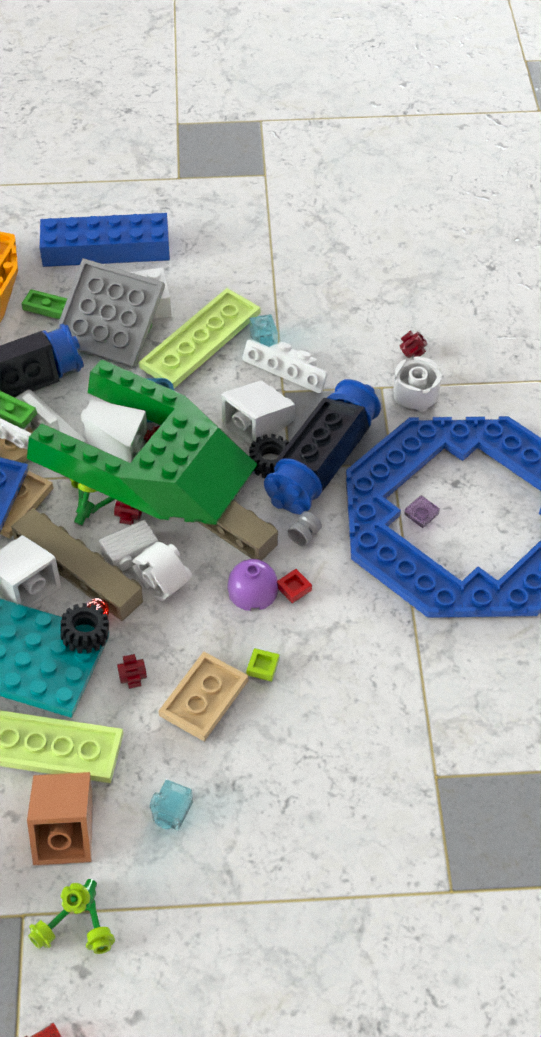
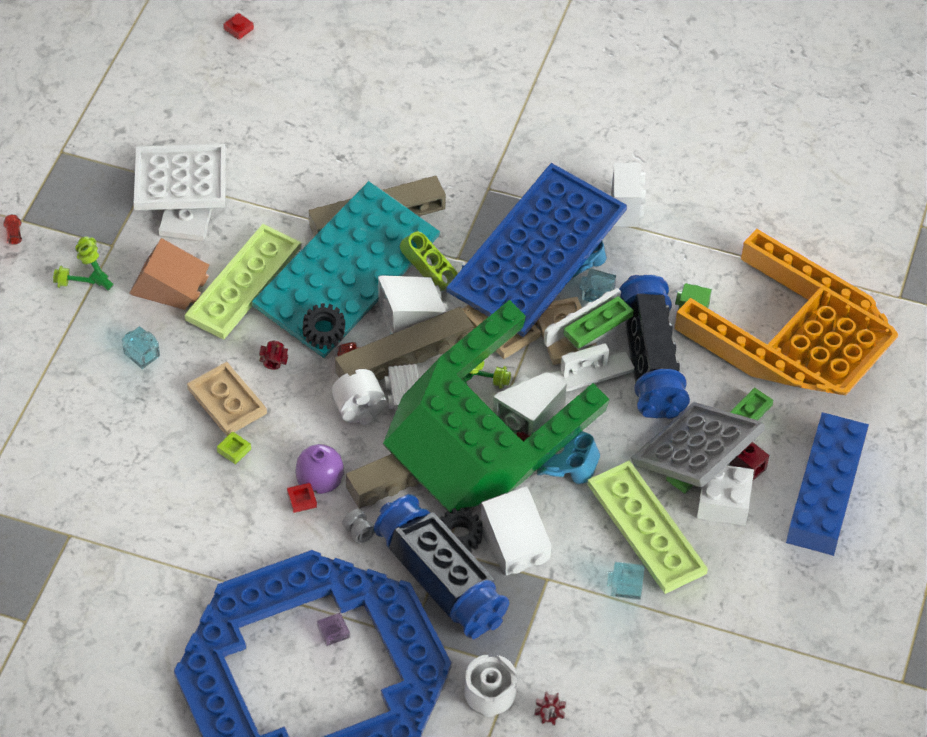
camera: 110 degrees right, 0 degrees up
white bracket [242,339,328,393] -> none

